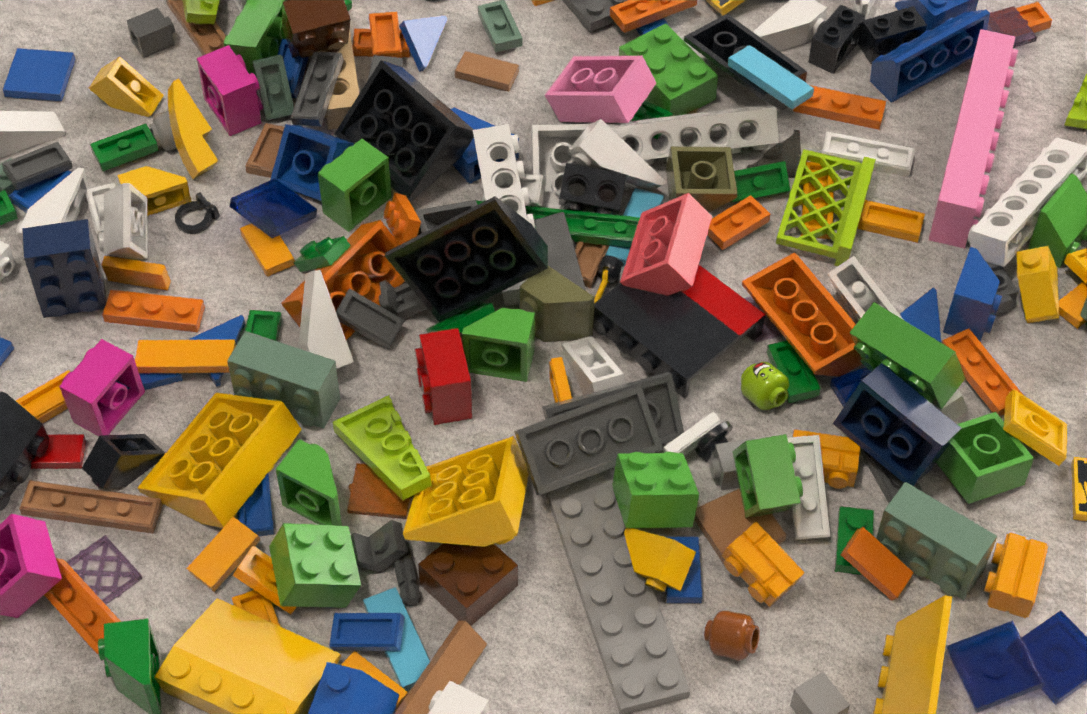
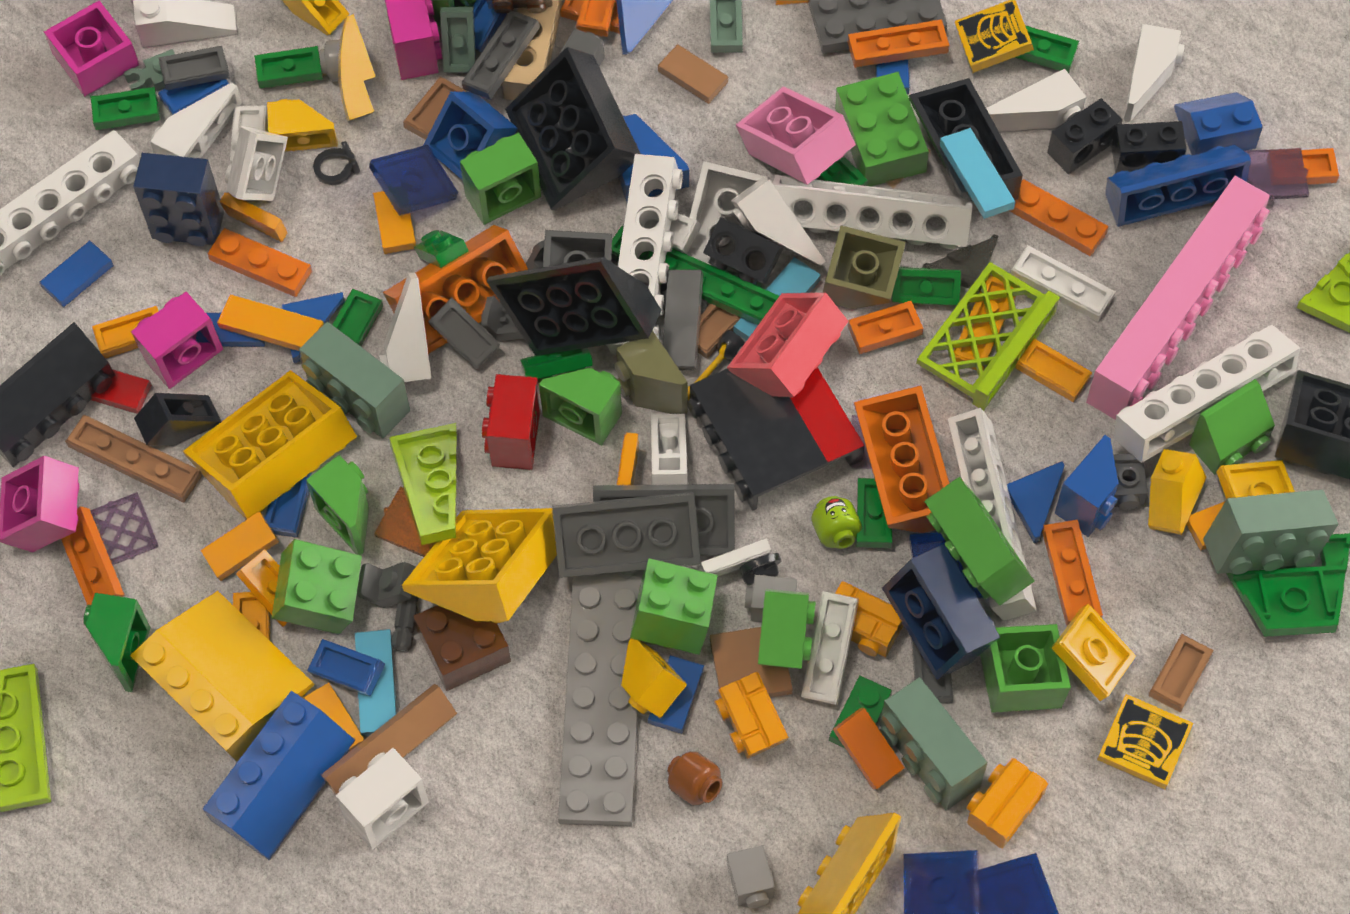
camera: 20 degrees right, 10 degrees up
orange plate [384,193,421,246] -> none

